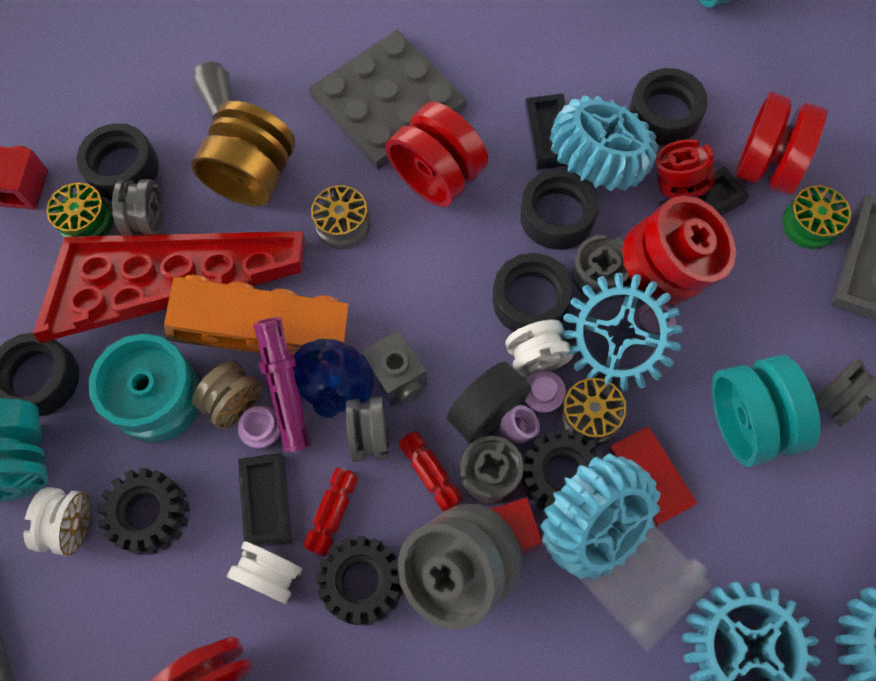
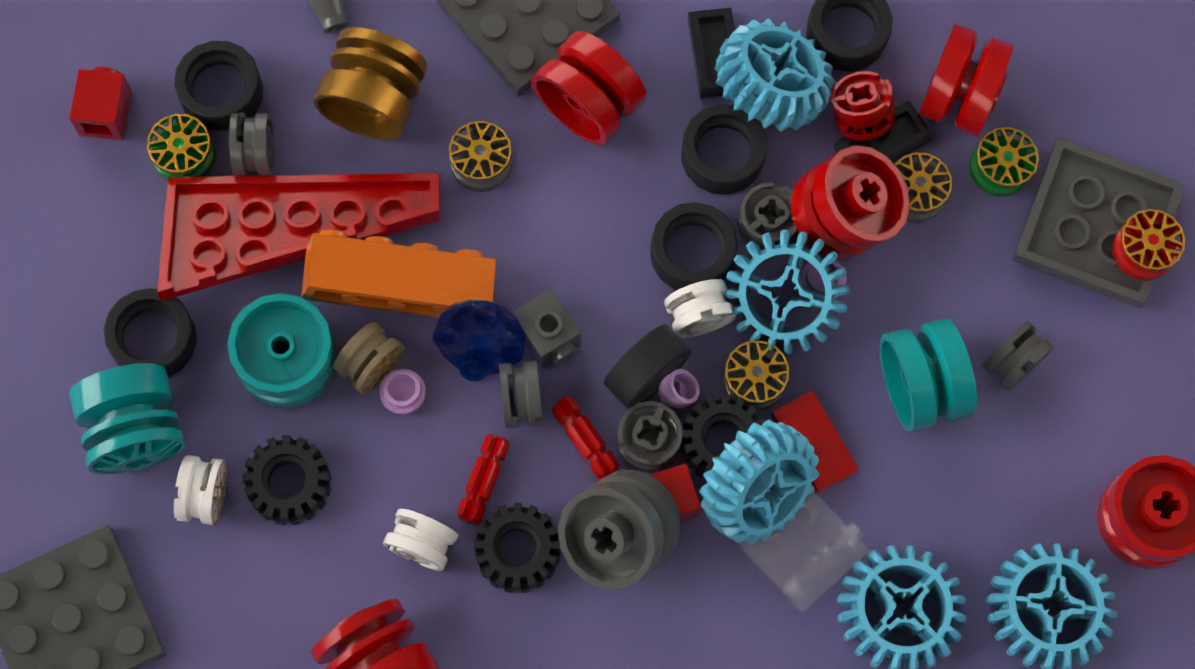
camera: 10 degrees left, 5 degrees up
black tile [238,452,292,548] -> none
magenta pin [253,317,311,452] -> none
lavender plate [524,370,566,414] -> none
none -> wheel [895,152,952,223]

